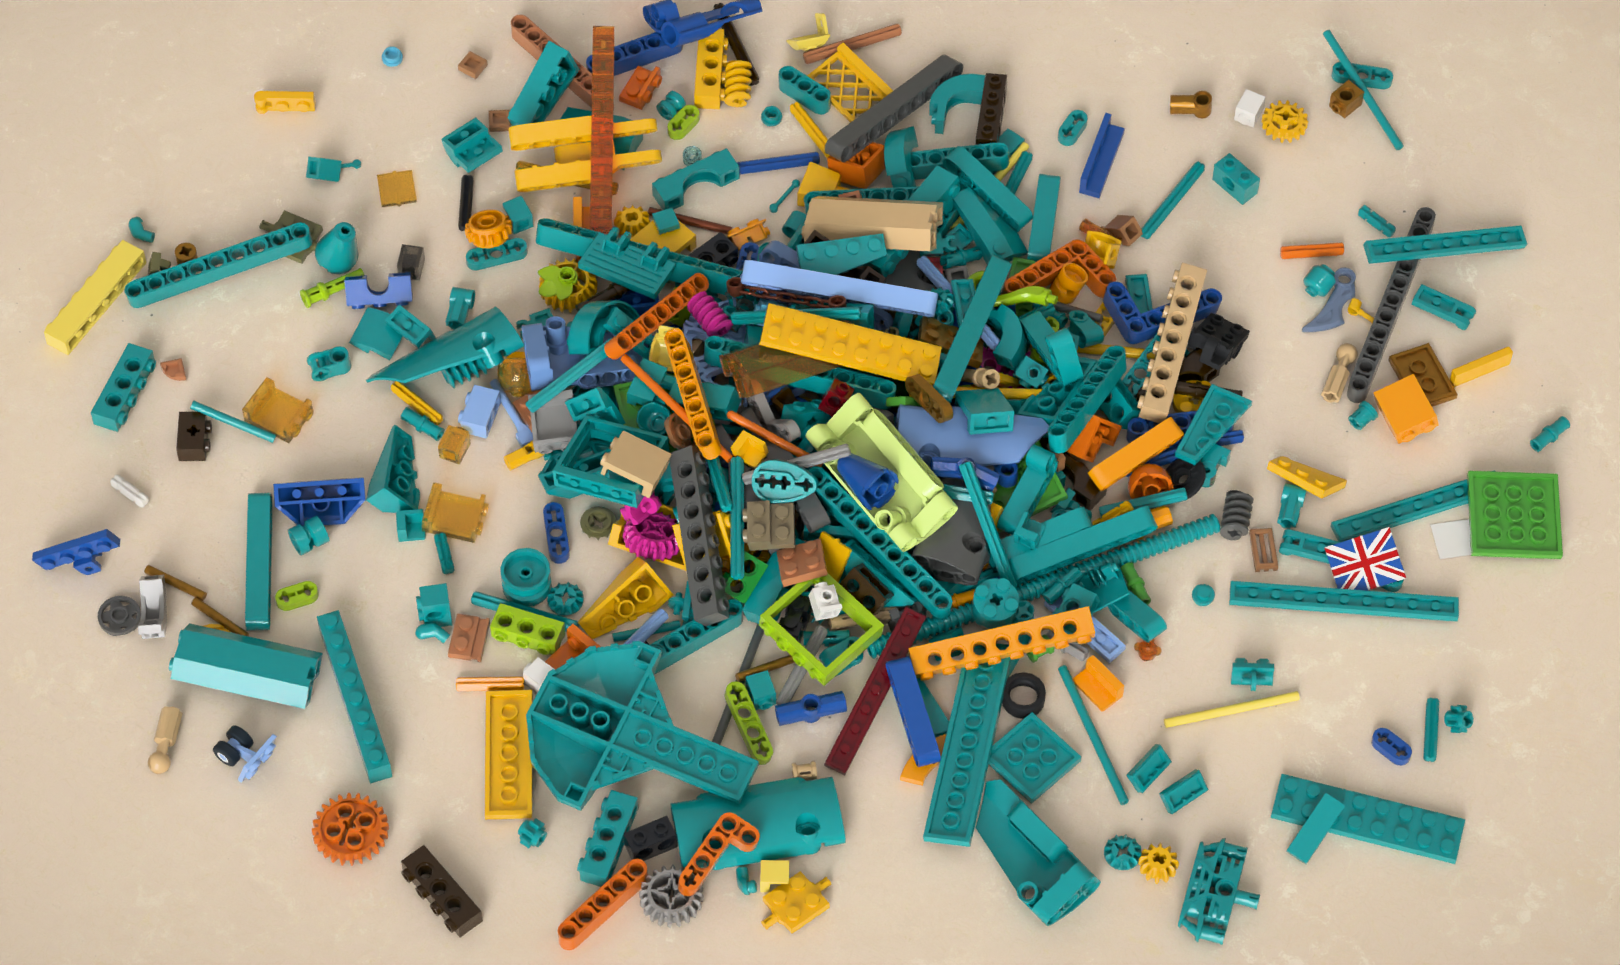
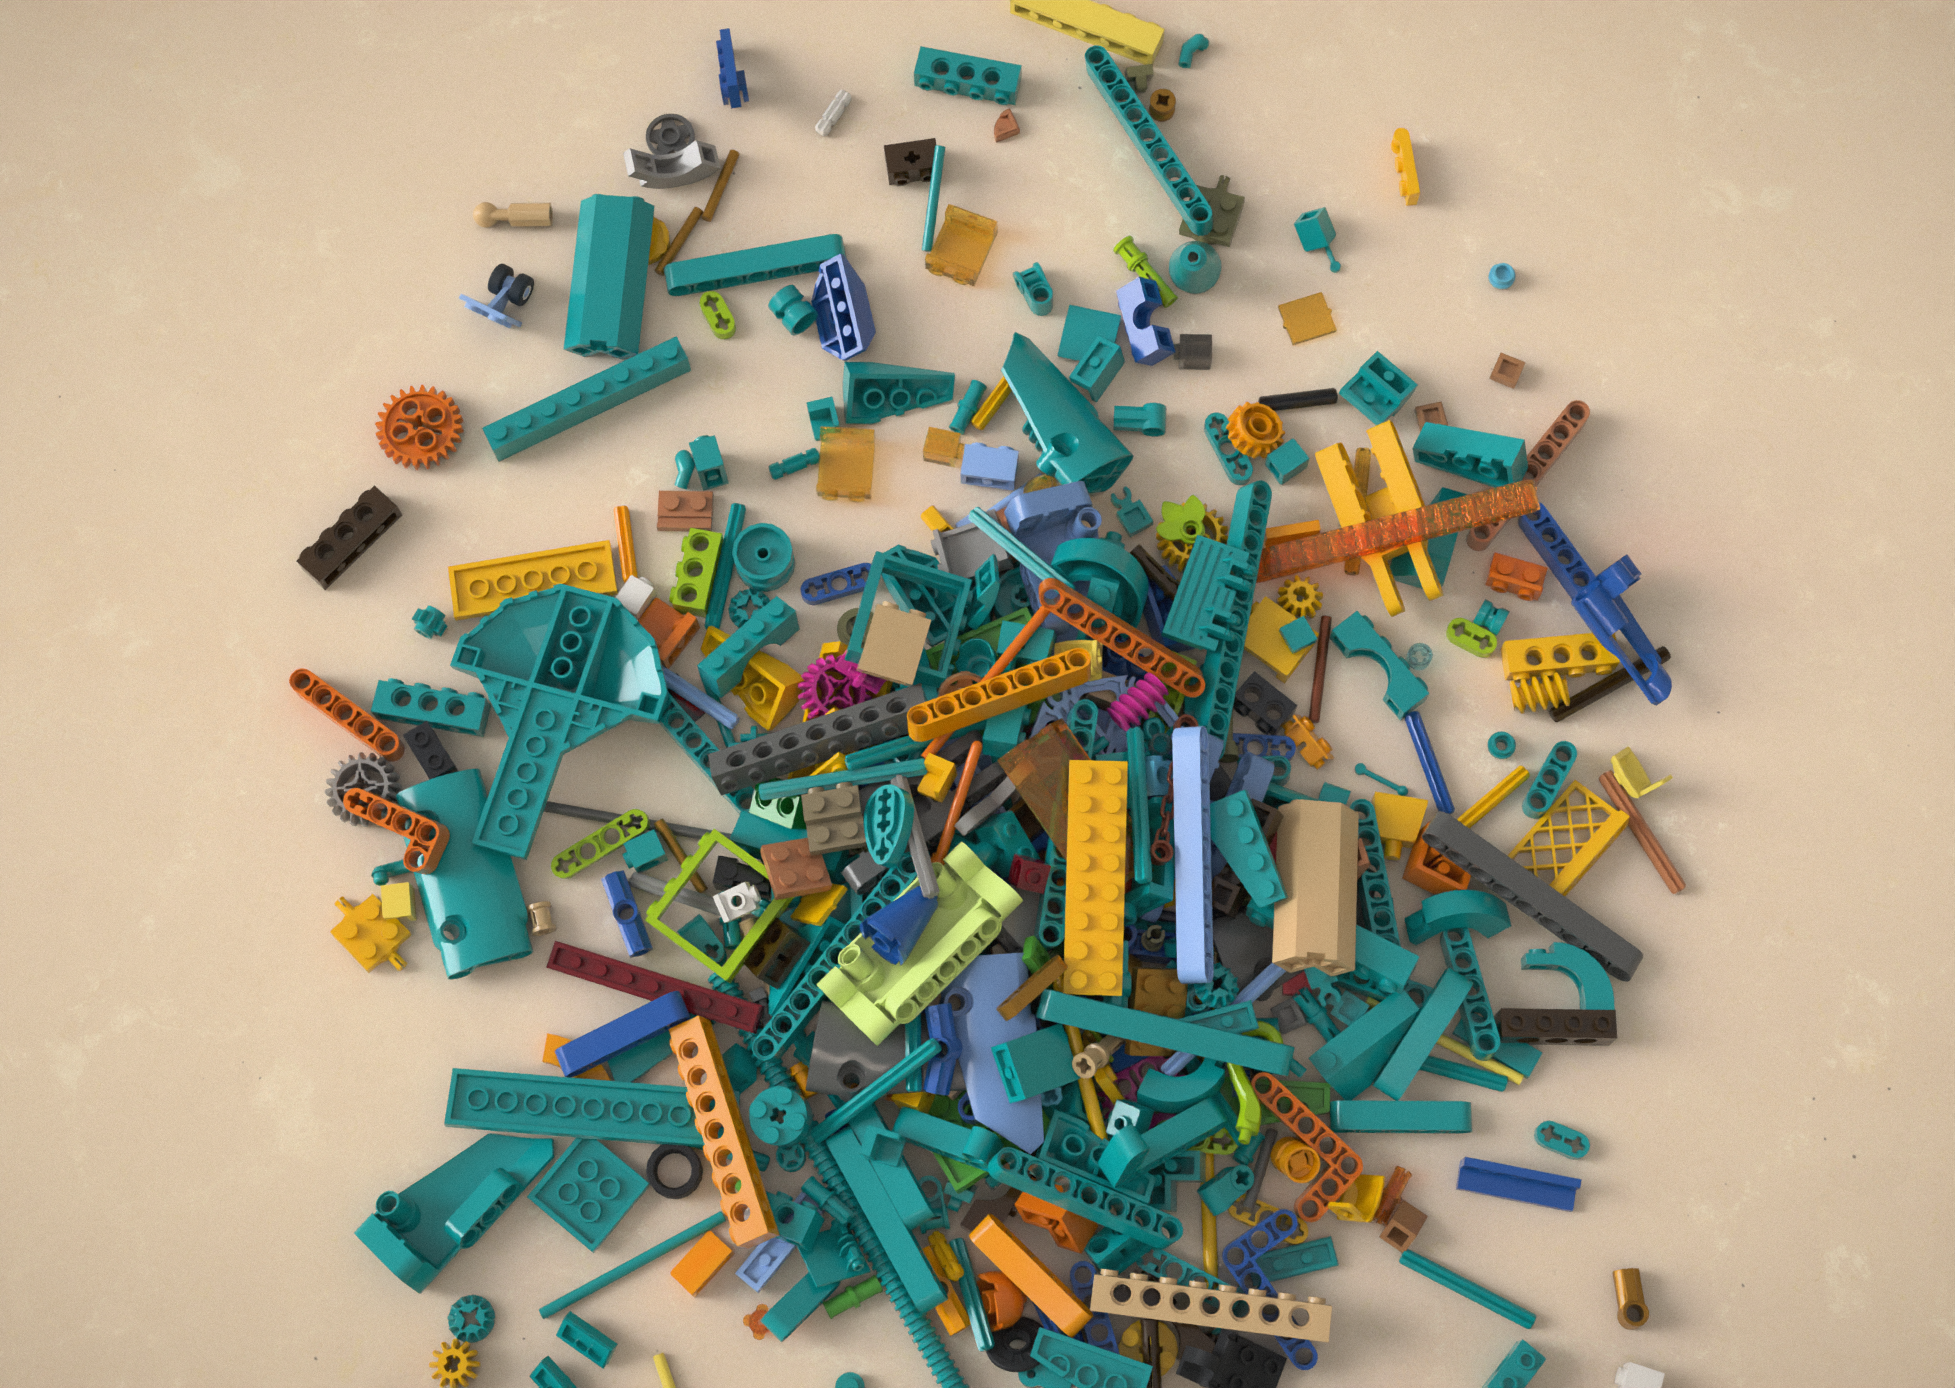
camera: 85 degrees right, 15 degrees up
none -> teal arch [697,596,800,698]

